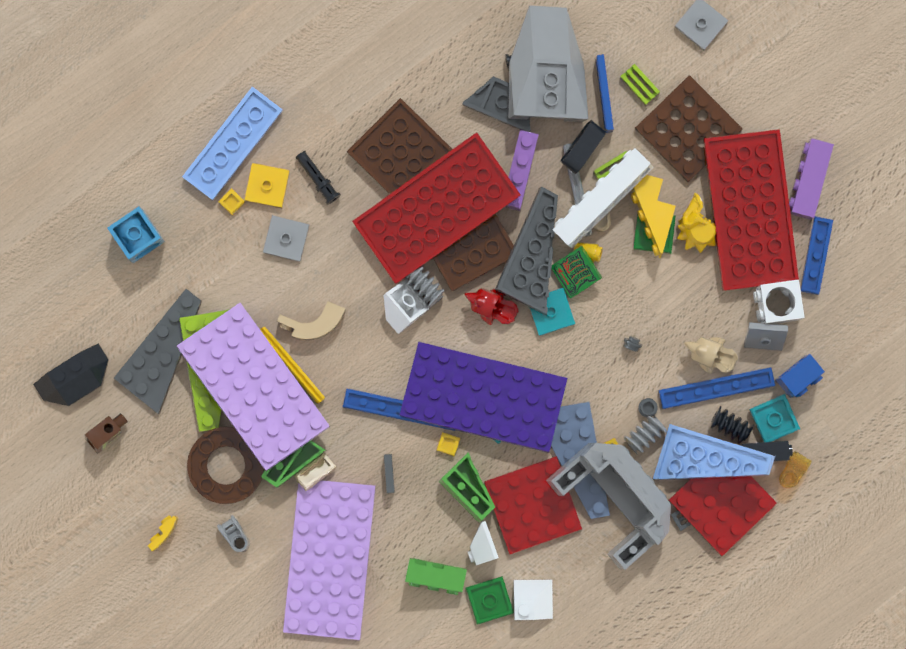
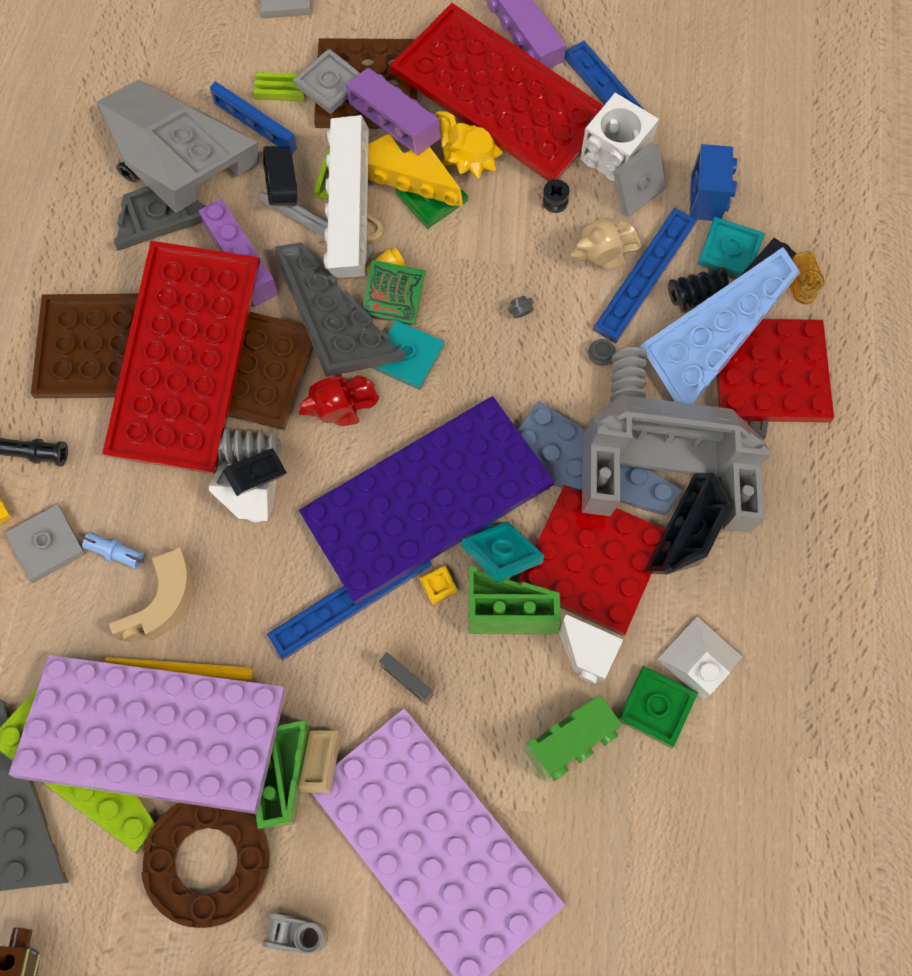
camera: 45 degrees left, 15 degrees down
none -> light blue pin [82,531,144,569]
none -> black plate [223,448,287,497]
none -> light grey plate [293,49,360,114]
none -> medium lavender brick [345,68,441,155]
none -> teal plate [461,521,544,582]
none -> black wheel [543,179,570,213]
none -> black wedge [645,472,732,575]

